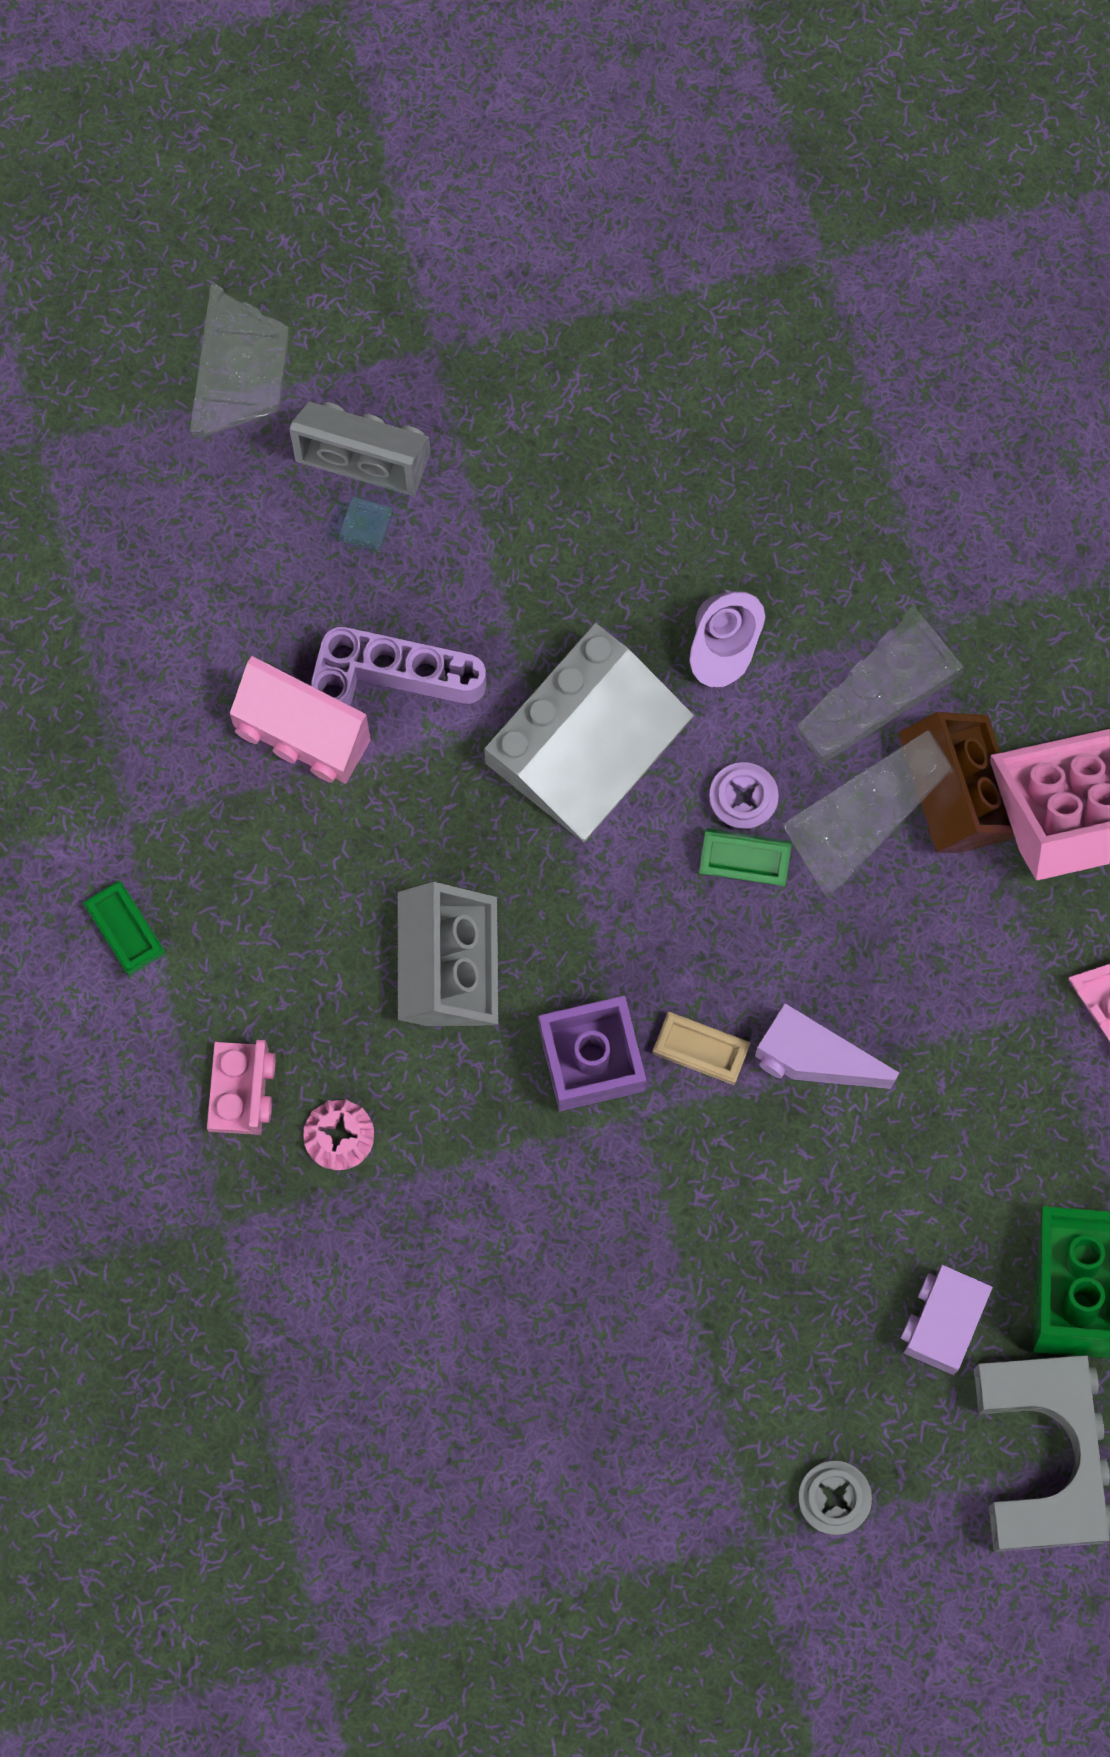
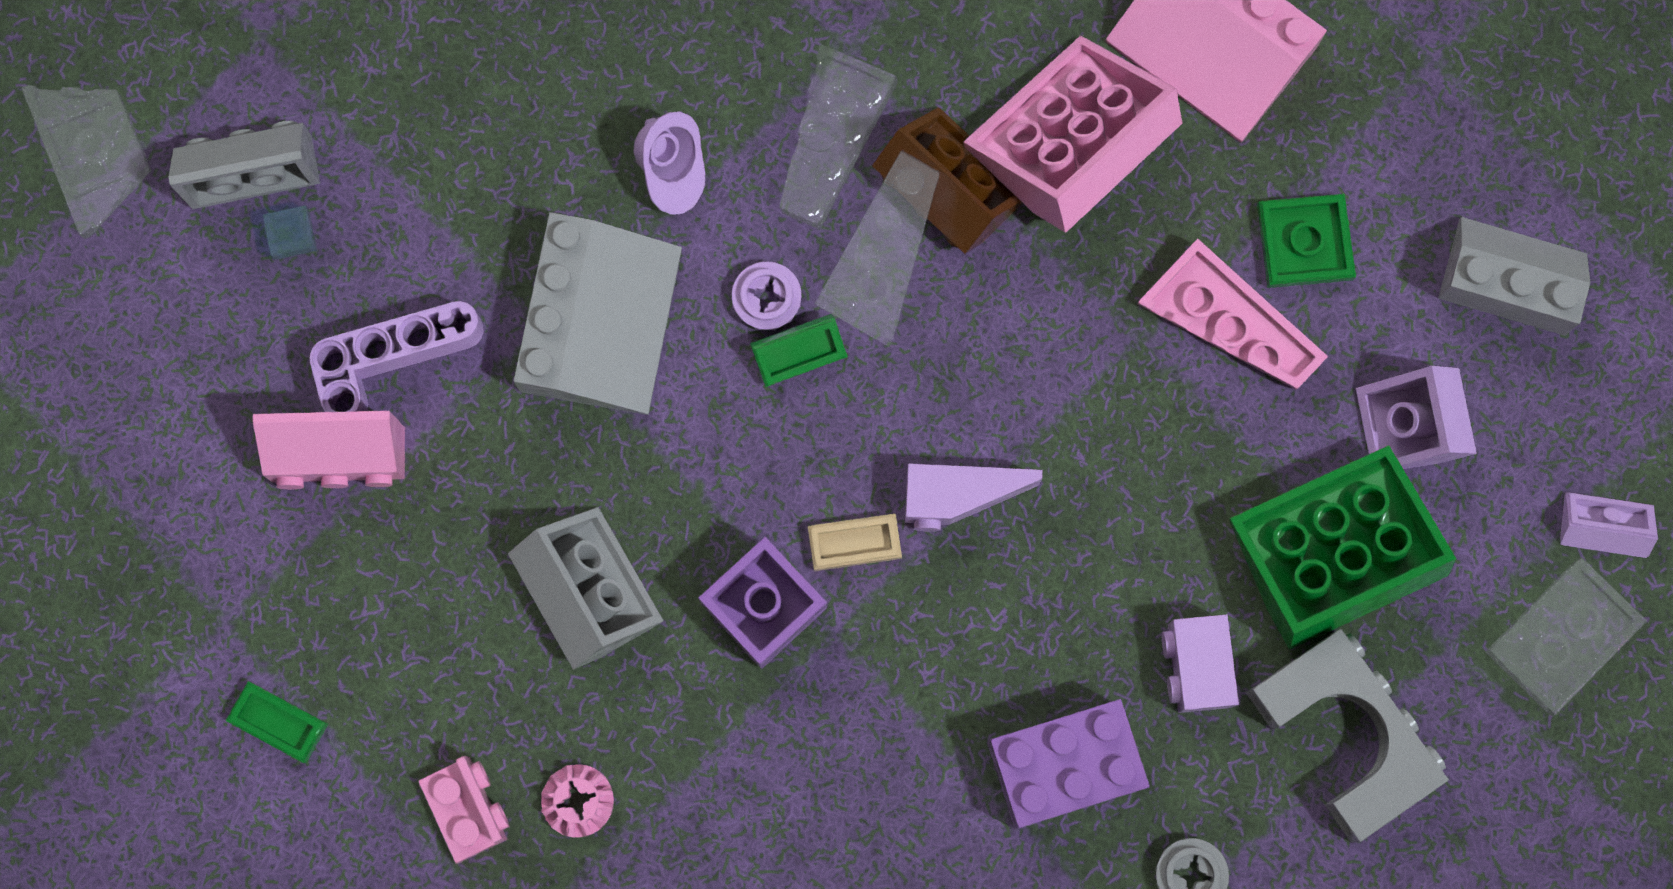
camera: 30 degrees left, 5 degrees up
none -> medium lavender brick [987,699,1150,829]

